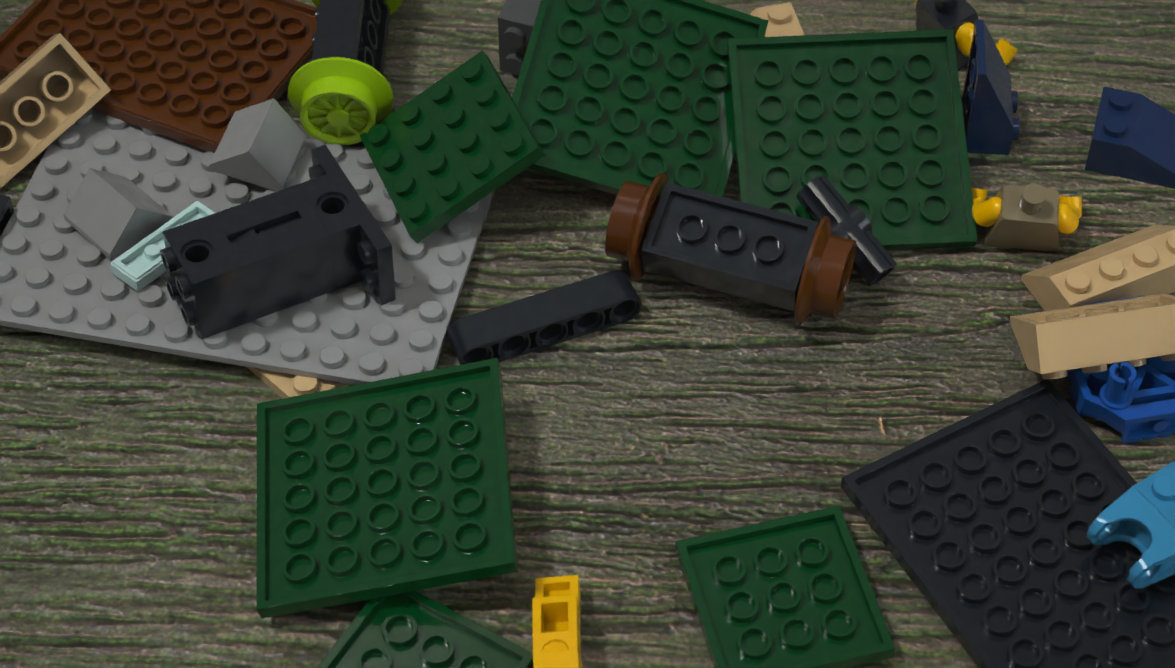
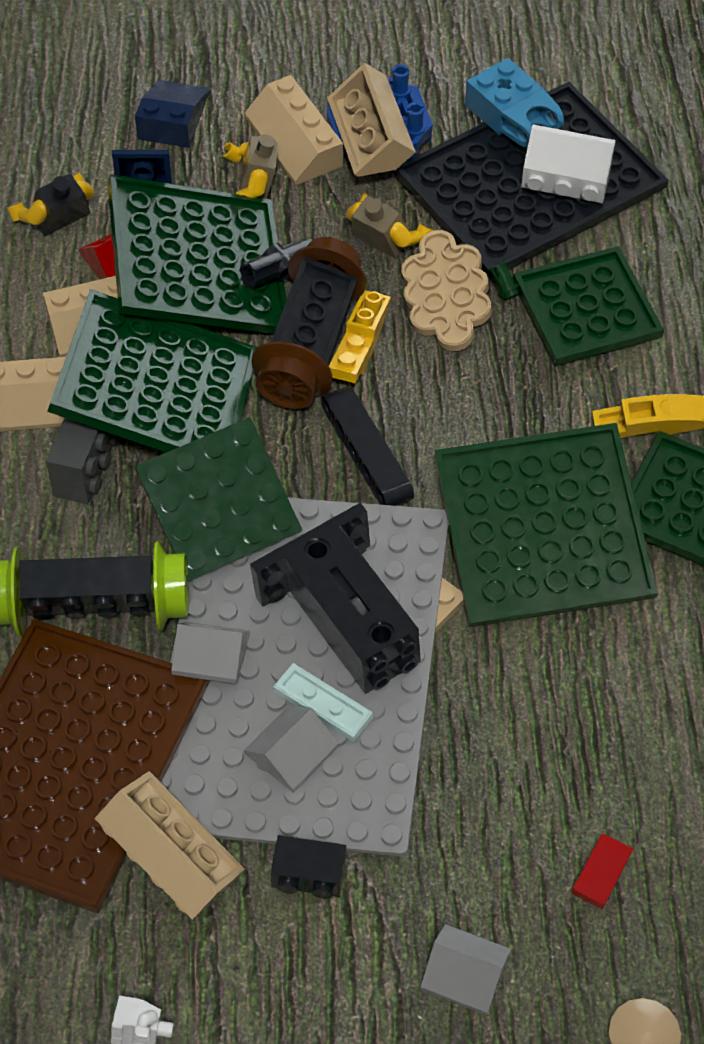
camera: 95 degrees left, 5 degrees up
none -> yellow slope [329,290,391,384]
none -> dark tan torso [346,193,434,259]
none -> tan plate [401,230,492,351]
none -> dark green pin [489,261,519,299]
none -> white slope [521,125,616,203]

